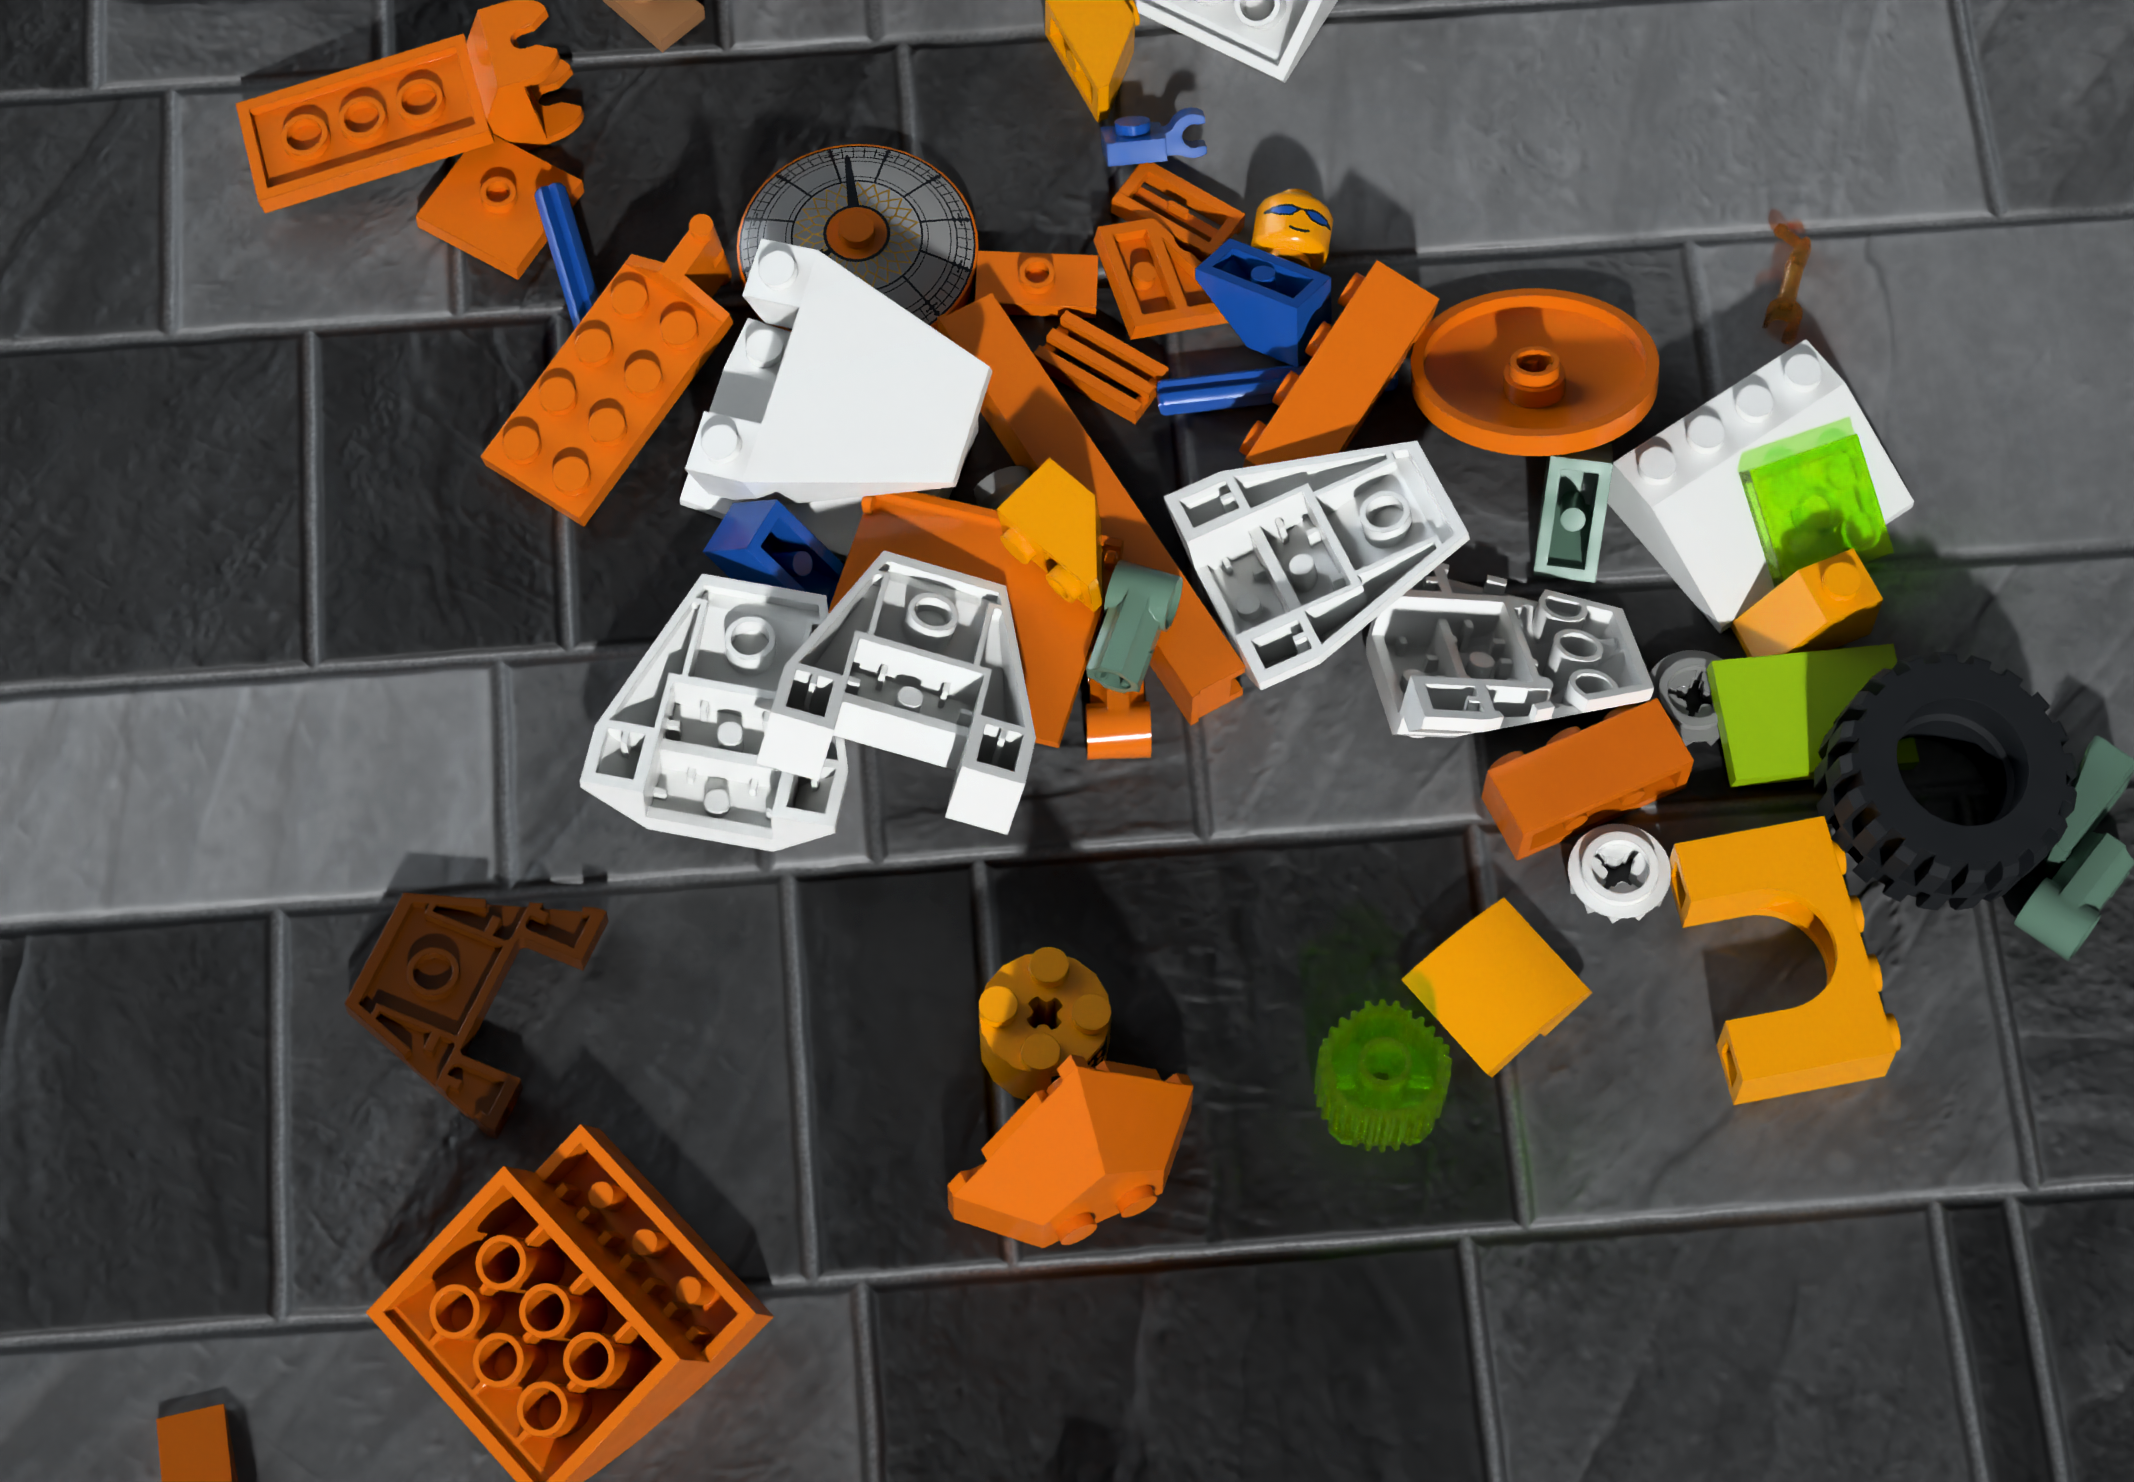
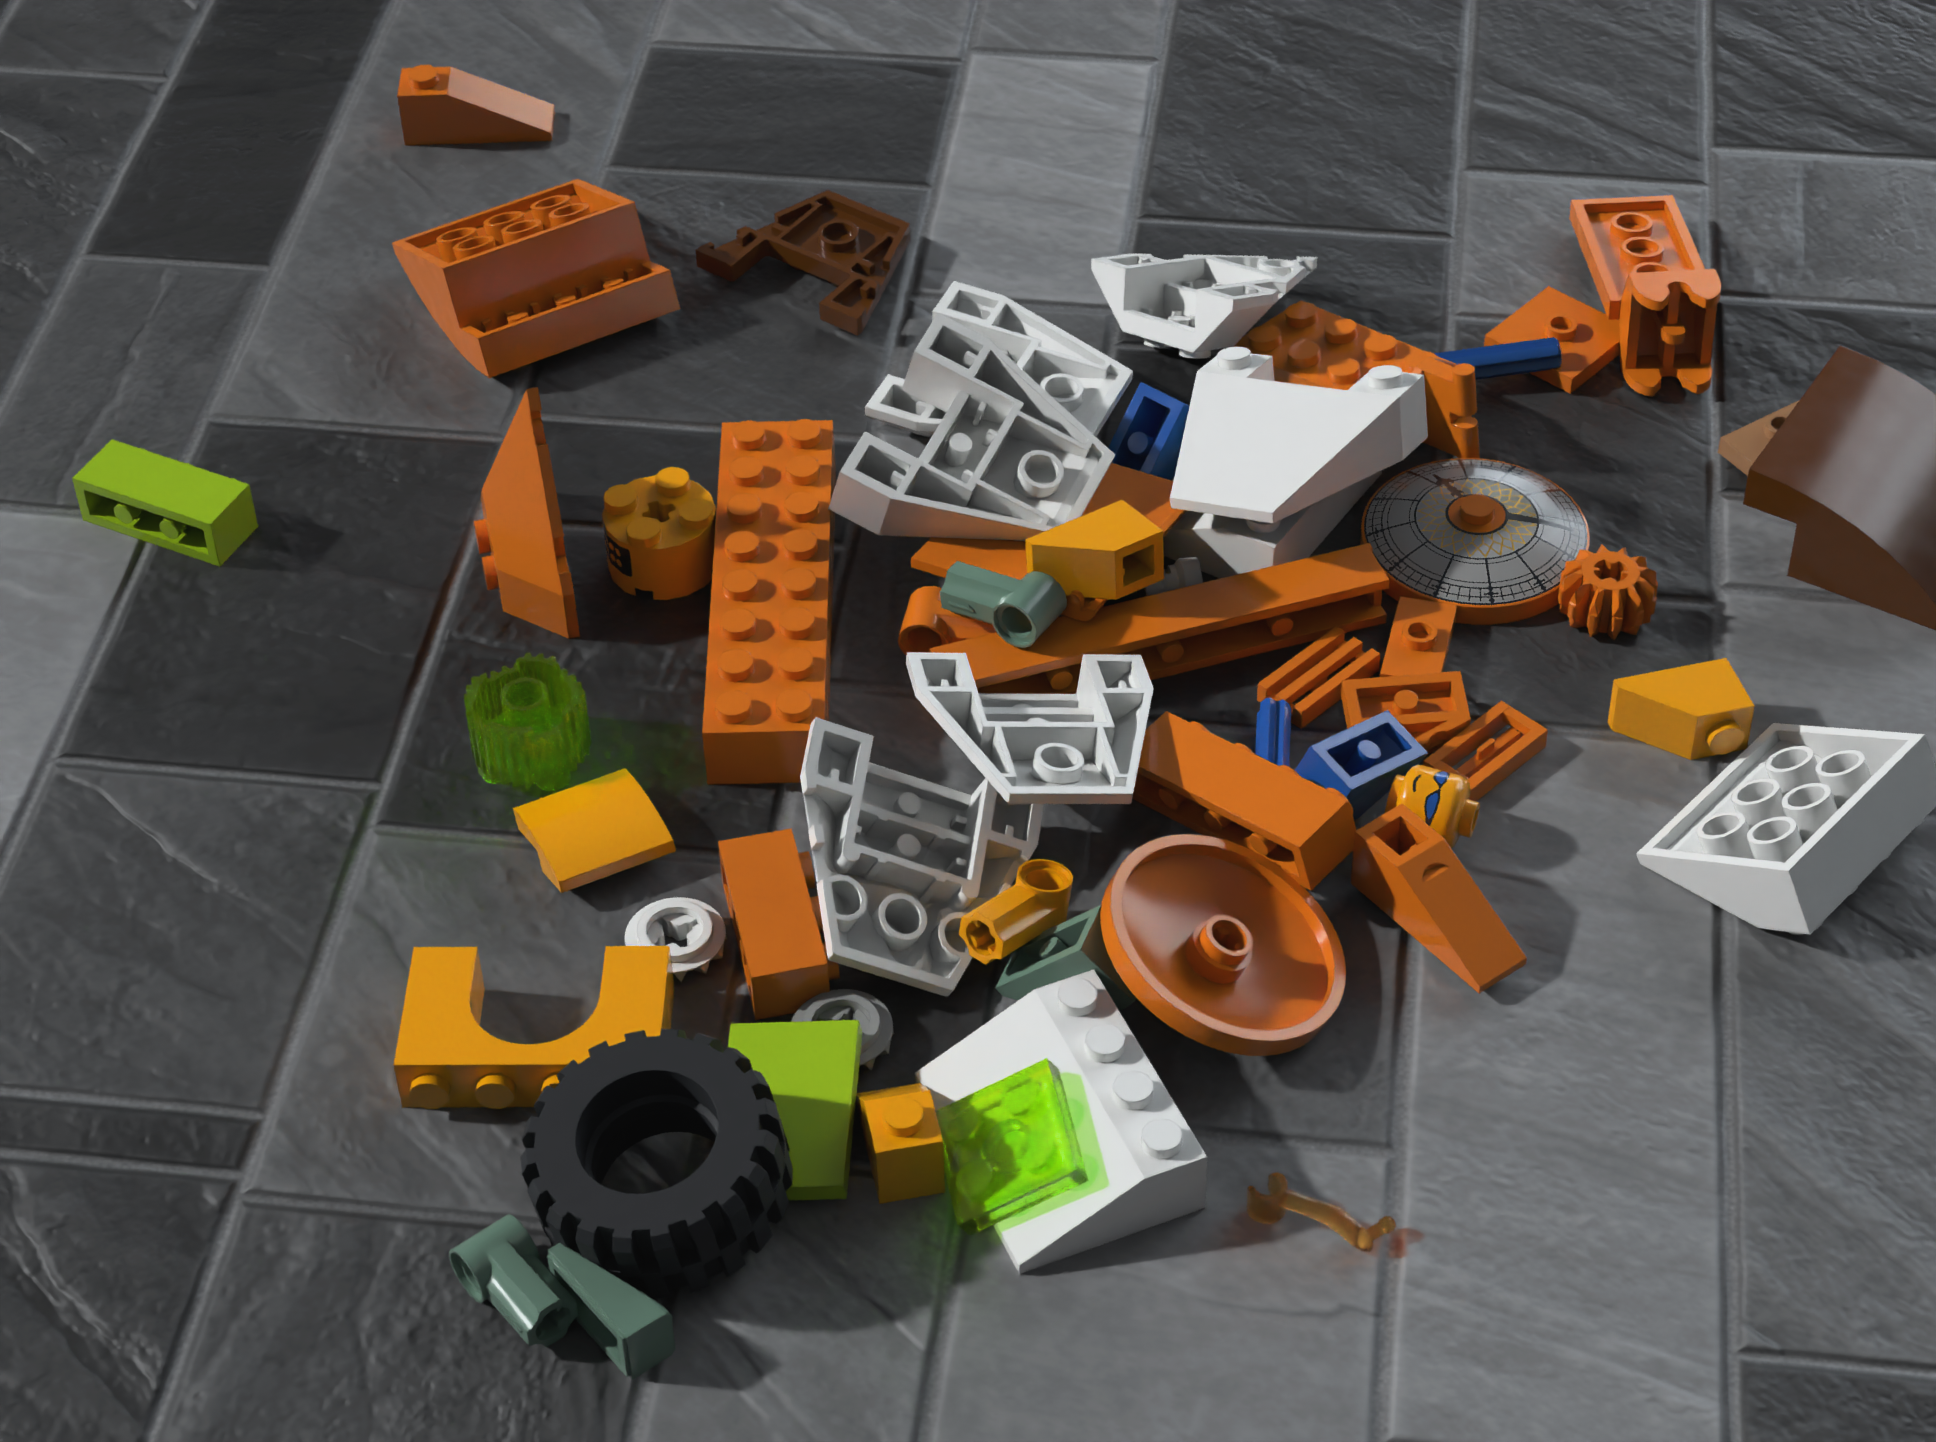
camera: 105 degrees right, 20 degrees down
plate [1100,107,1207,167] -> none
none -> orange brick [702,419,836,785]
none -> light orange piece [959,859,1073,965]
none -> white wedge [1091,254,1317,359]
none -> orange slope [1351,803,1527,994]
none -> orange gear [1558,544,1658,640]

